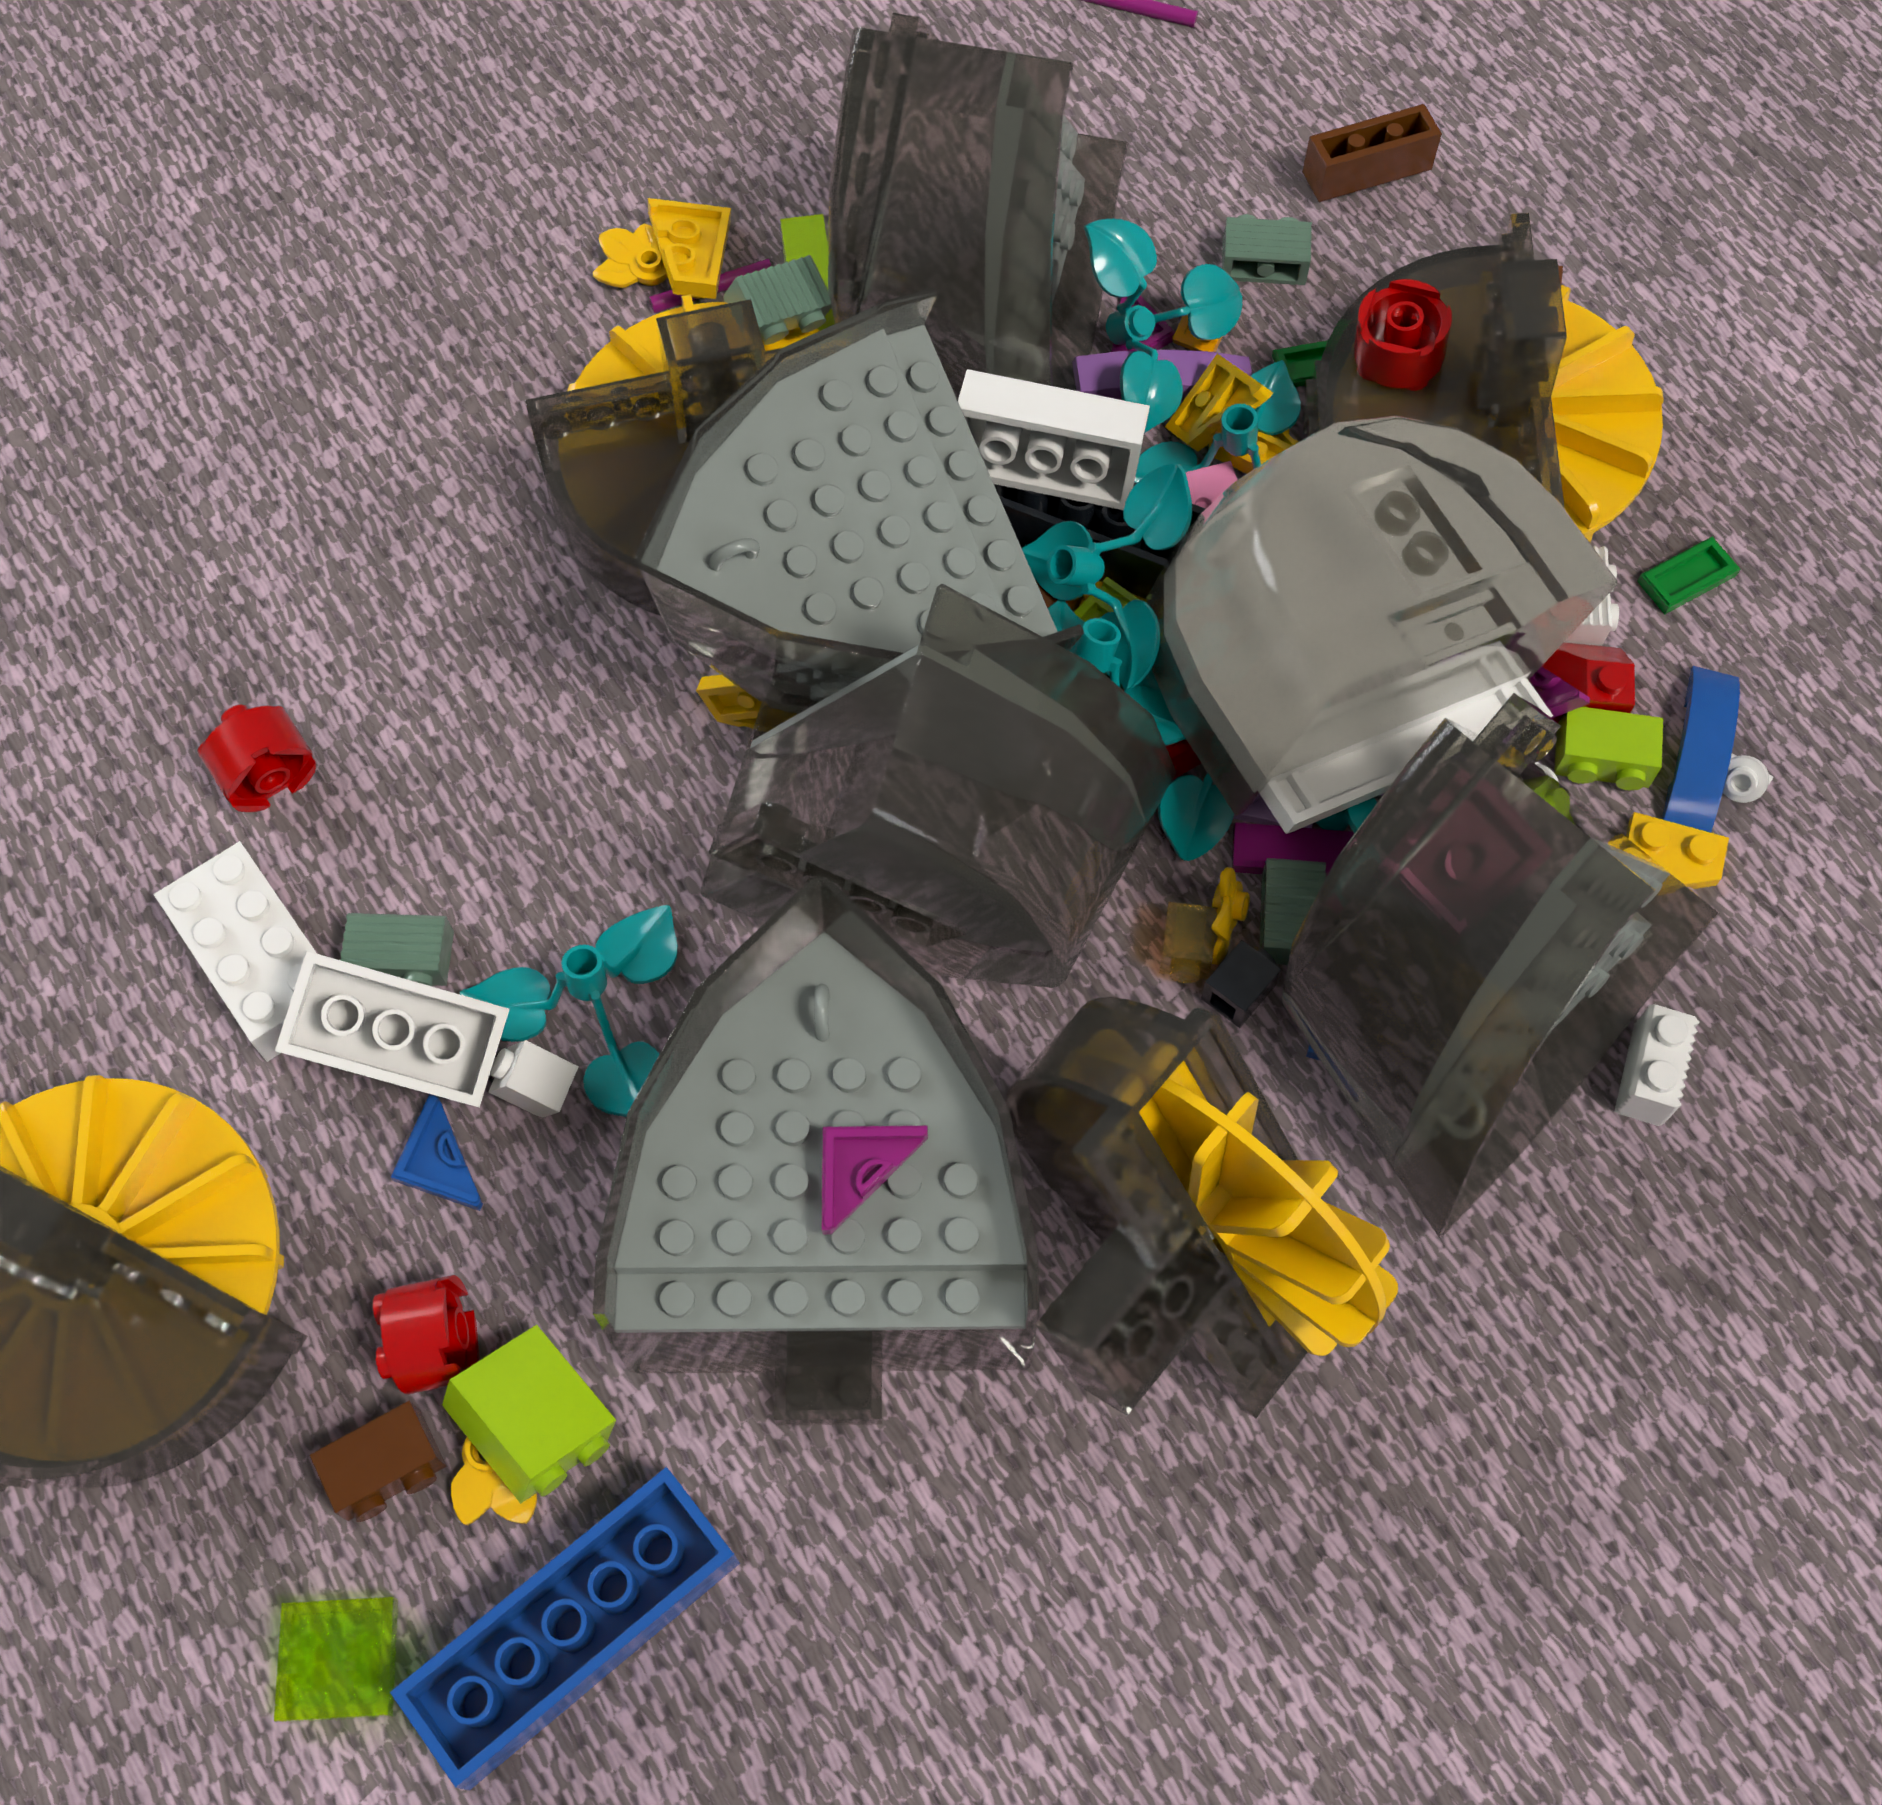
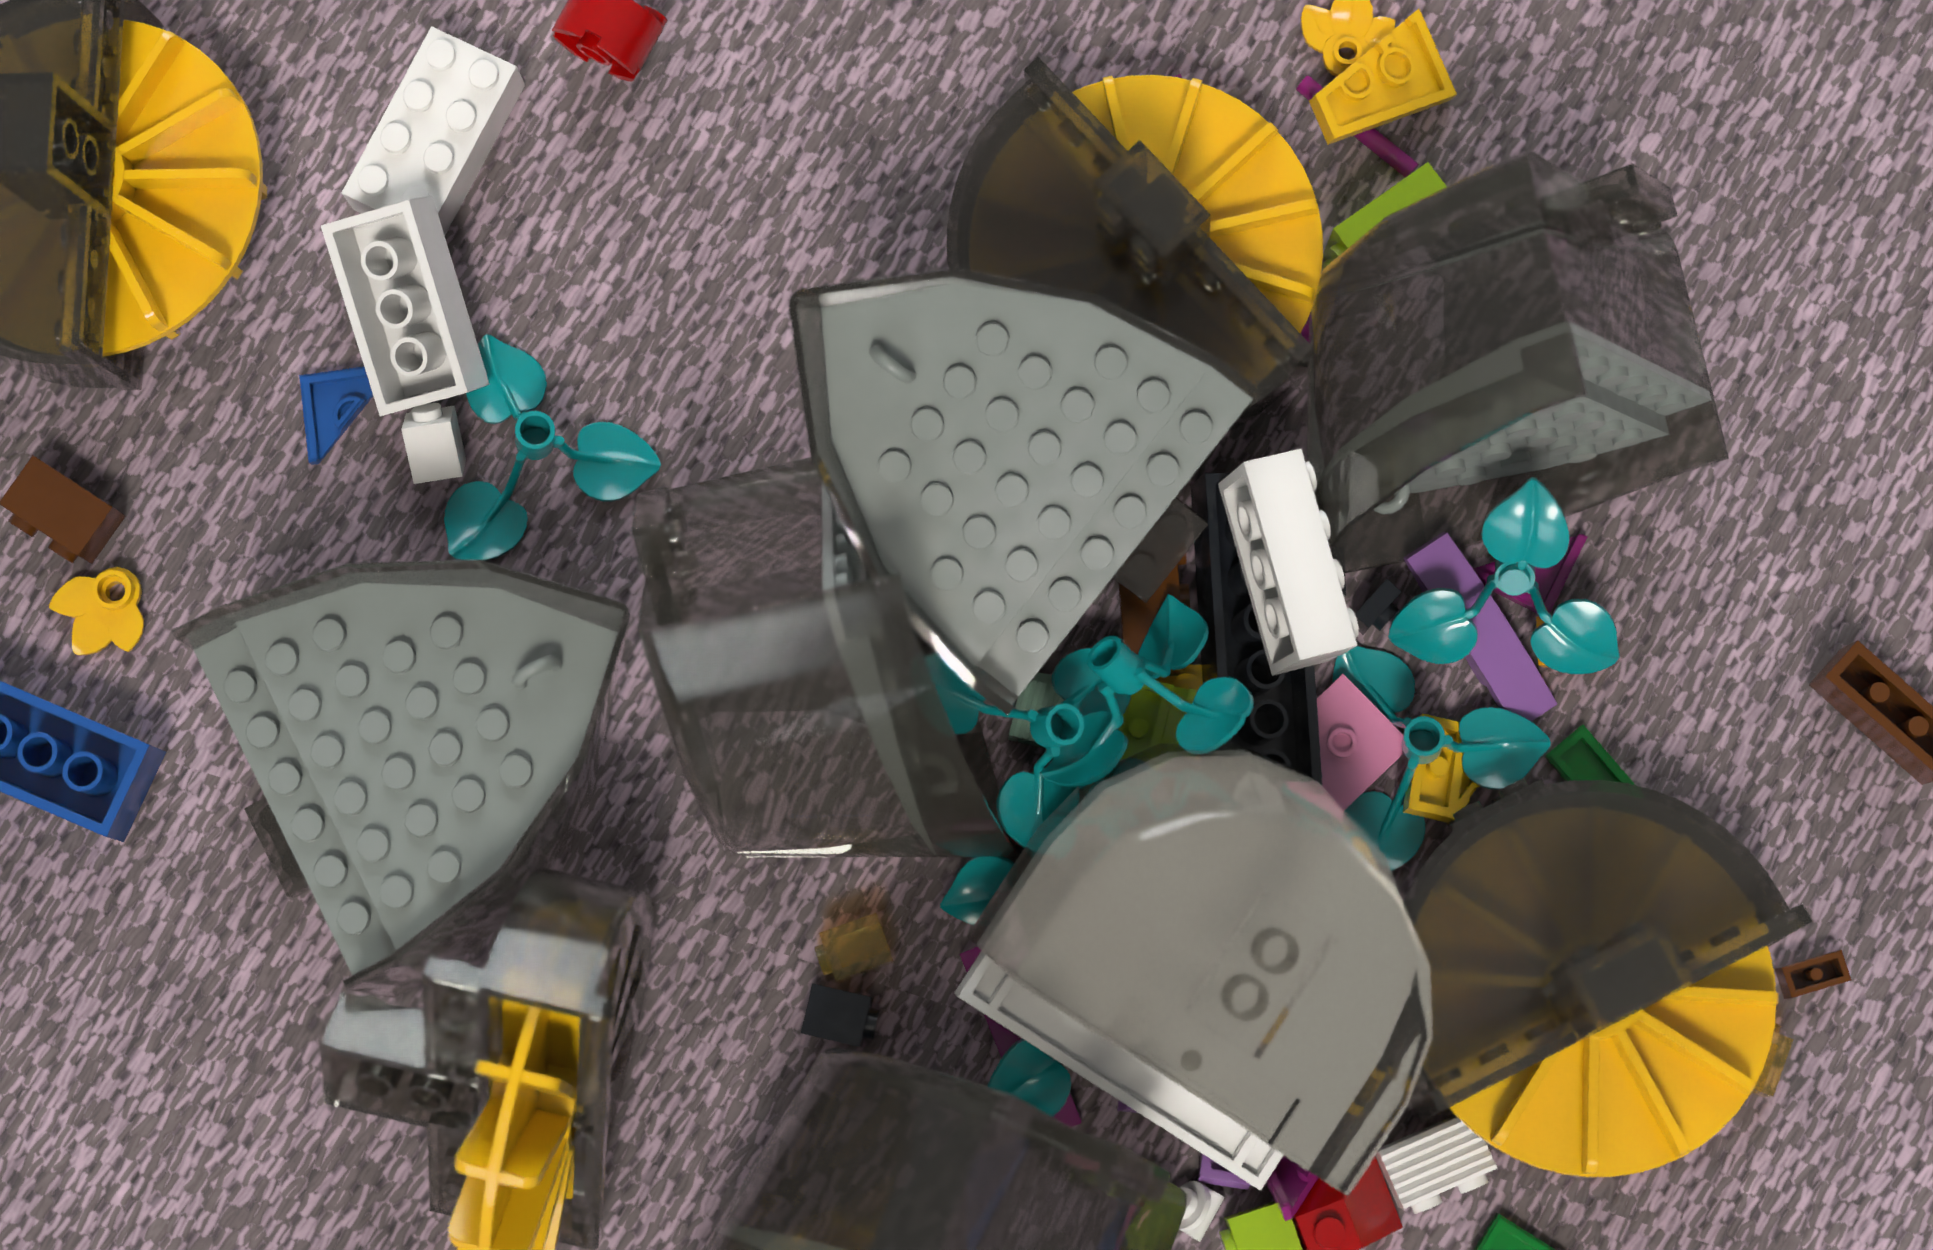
camera: 65 degrees right, 15 degrees up
sand green brick [340,913,454,986] -> none
red brick [373,1275,480,1395] -> none
lime brick [442,1324,616,1504] -> none
sand green brick [724,255,835,345] -> none
magenta tile [822,1125,928,1235] -> none
yellow wing [1165,353,1273,452] -> none
yellow plate [1211,867,1250,965] -> none
sand green brick [1222,214,1312,285] -> none
sand green brick [1259,858,1334,967] -> none
red brick [1354,279,1452,391] -> none

